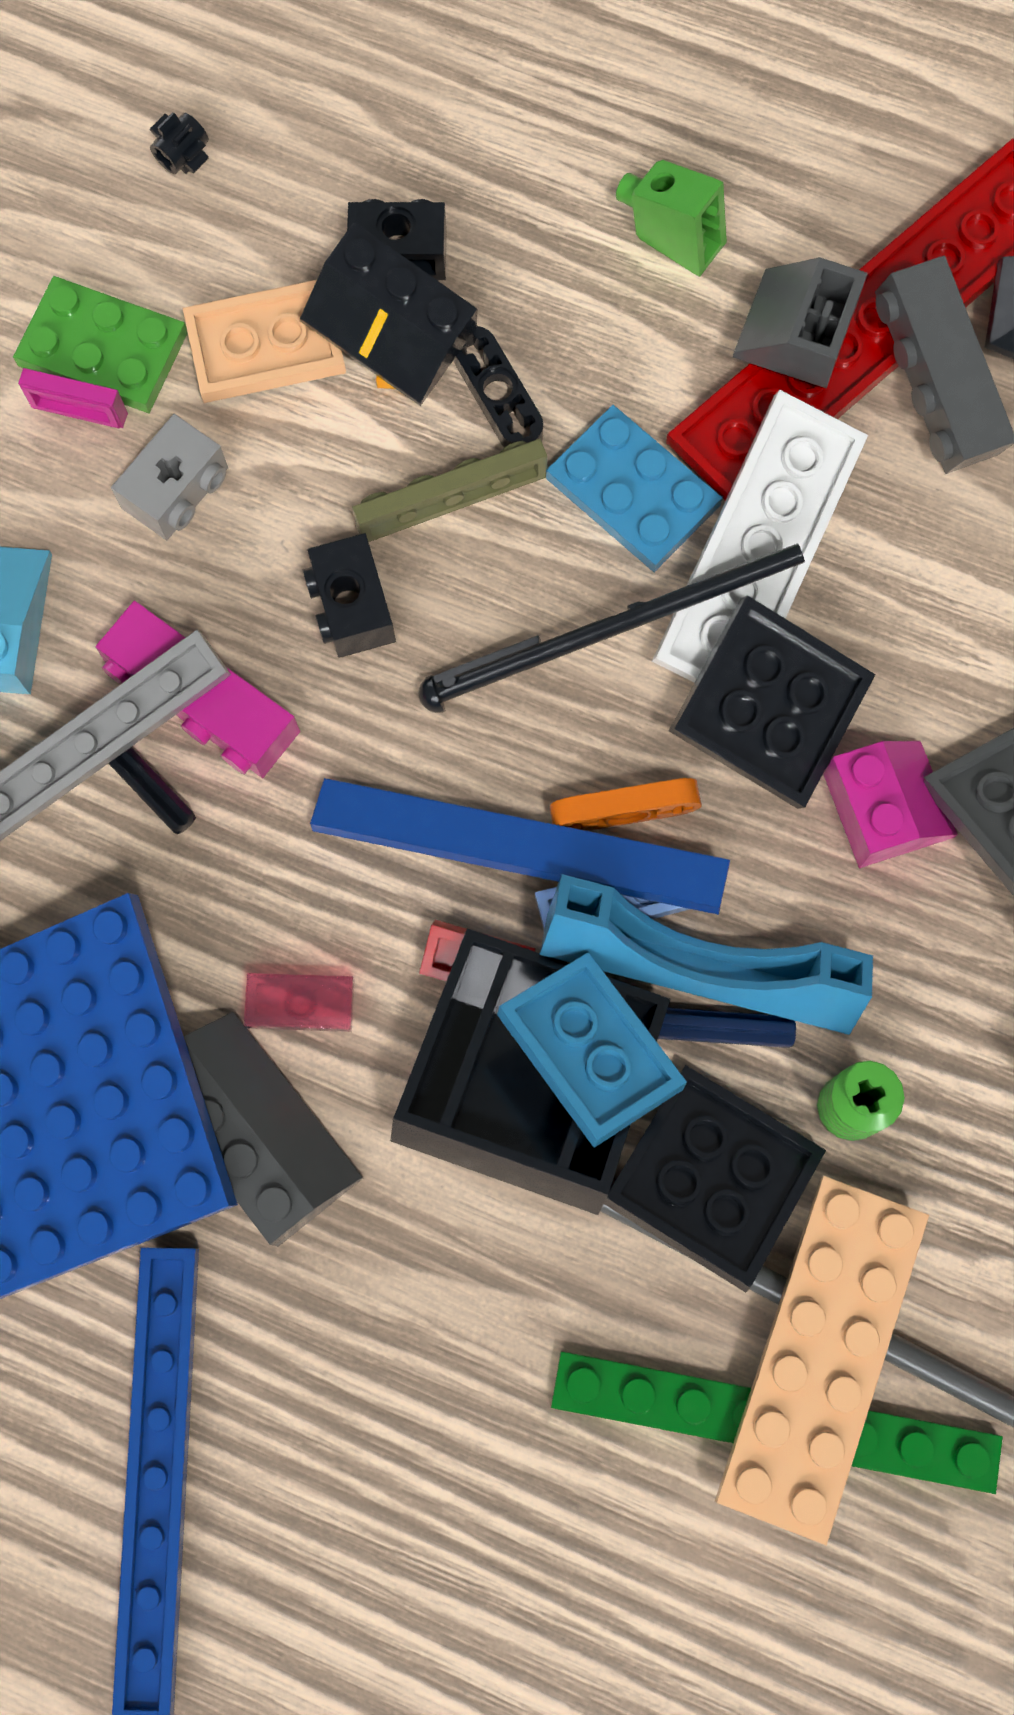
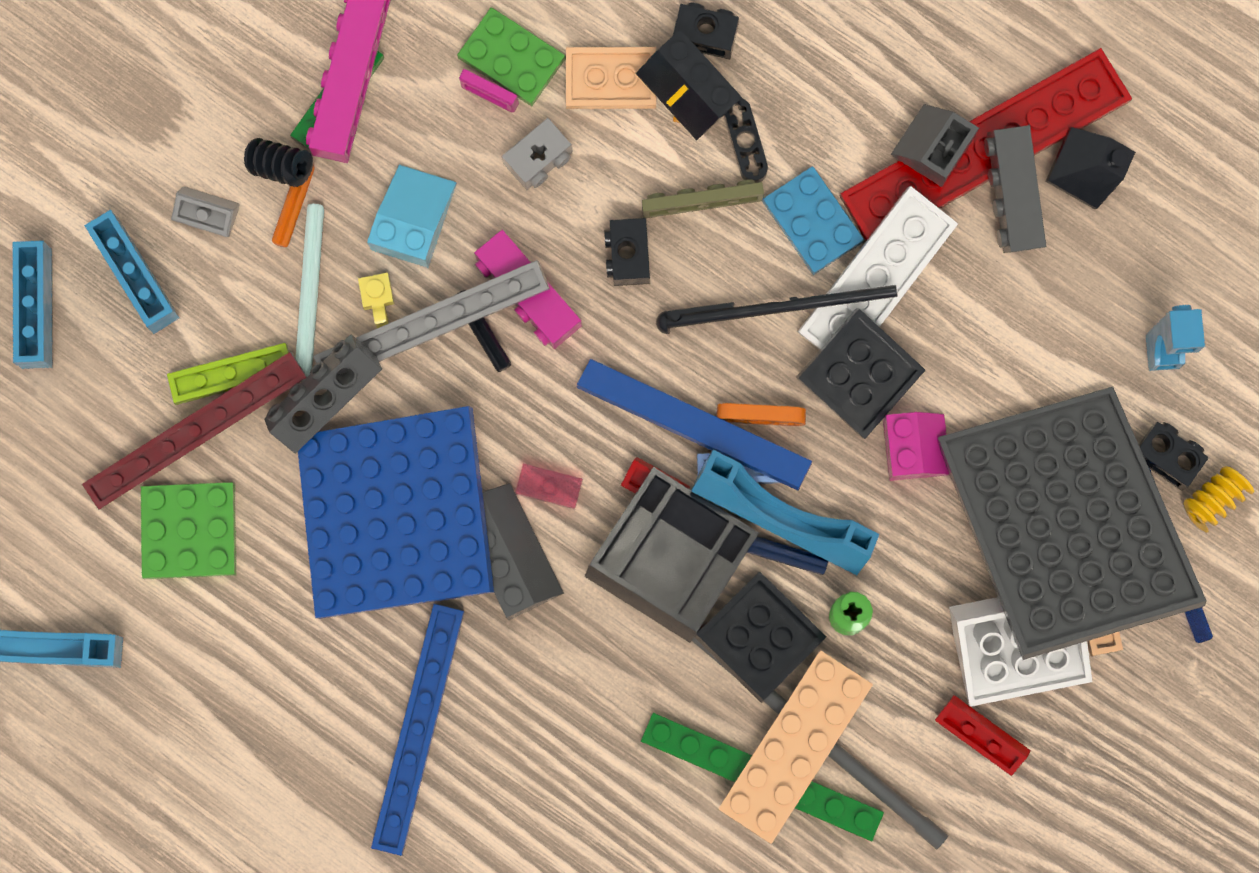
camera: 15 degrees right, 5 degrees up
dark azure plate [497,952,687,1148] -> none
bright green torso [616,160,727,277] -> none

